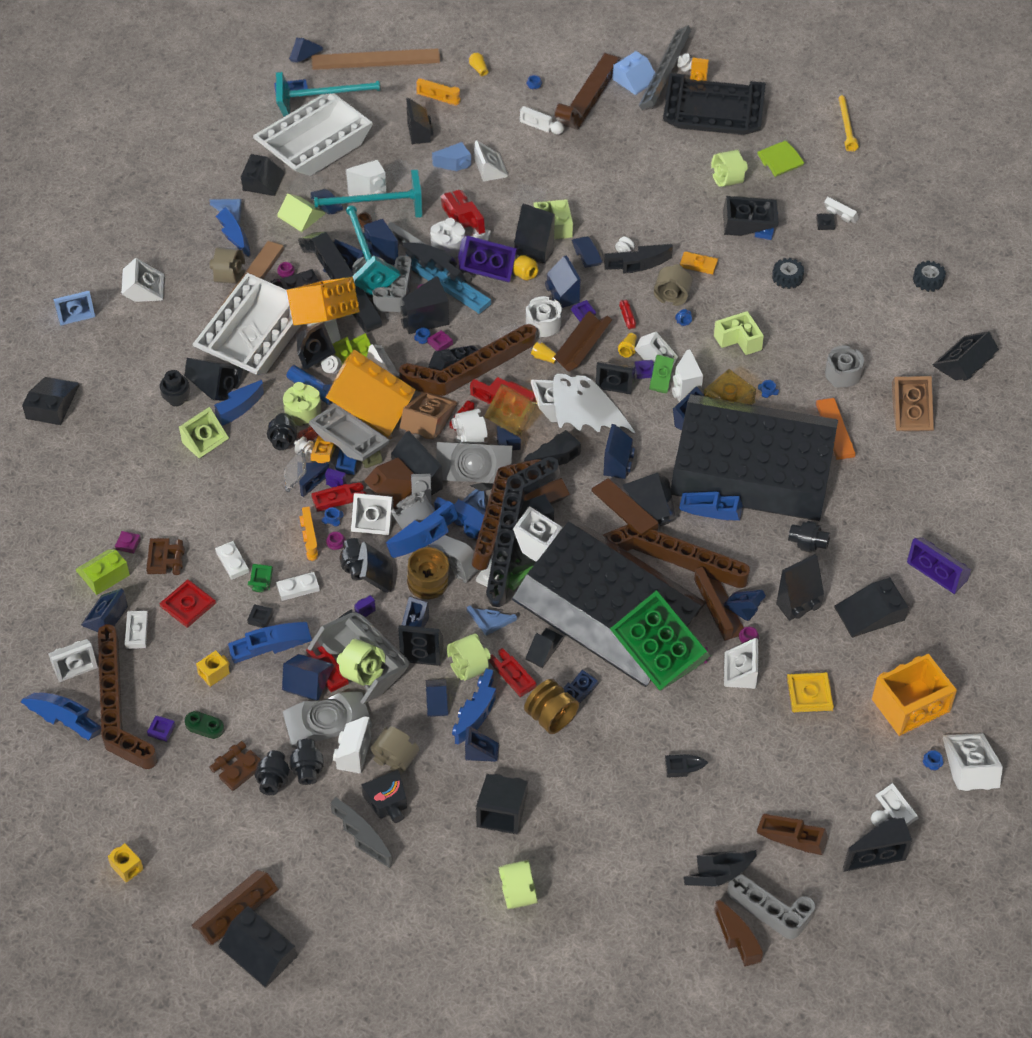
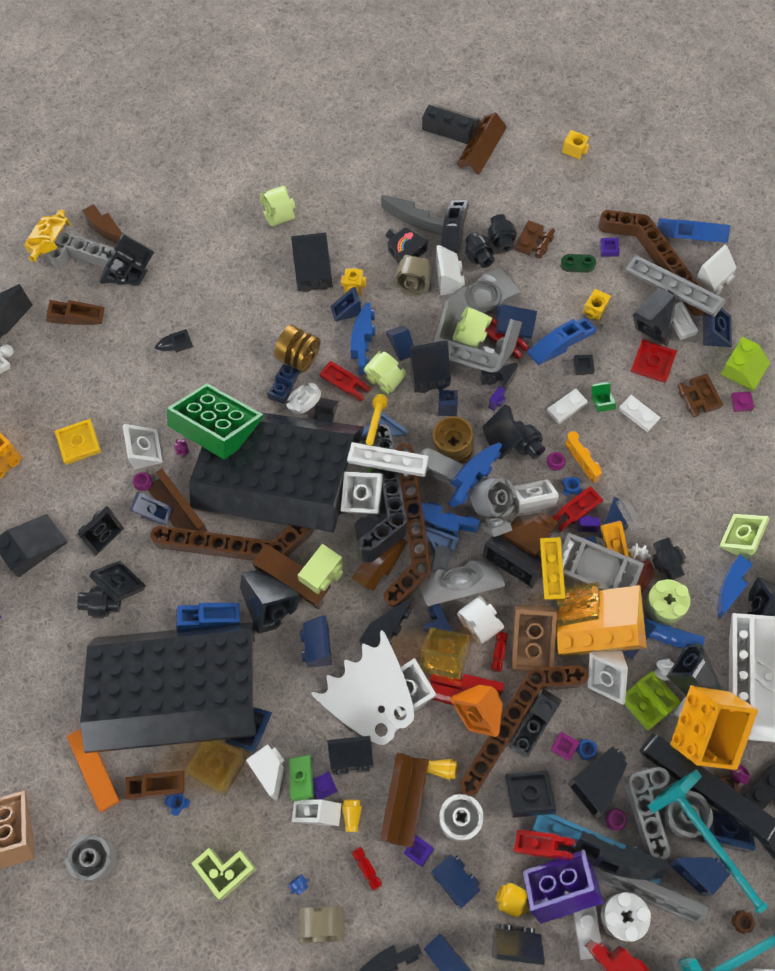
camera: 165 degrees right, 15 degrees up
none -> yellow plate [23,209,71,262]
none -> black tile [89,561,146,603]
none -> reddish brown slope [125,770,185,801]
none -> white tile [286,383,321,414]
none -> yellowish green brick [298,543,343,594]
none -> yellow brick [341,268,367,296]
none -> white plate [347,442,429,477]
none -> yellow piece [366,394,388,446]
none -> black slope [441,200,469,256]
none -> orange slope [450,685,502,737]
none -> black tile [505,771,556,818]
none -> red hinge [513,829,575,860]
none -> yellow plate [540,537,565,600]
none -> clear yellow slope [556,582,600,626]
none -> light grey plate [625,255,726,317]
none -> black slope [633,287,676,347]

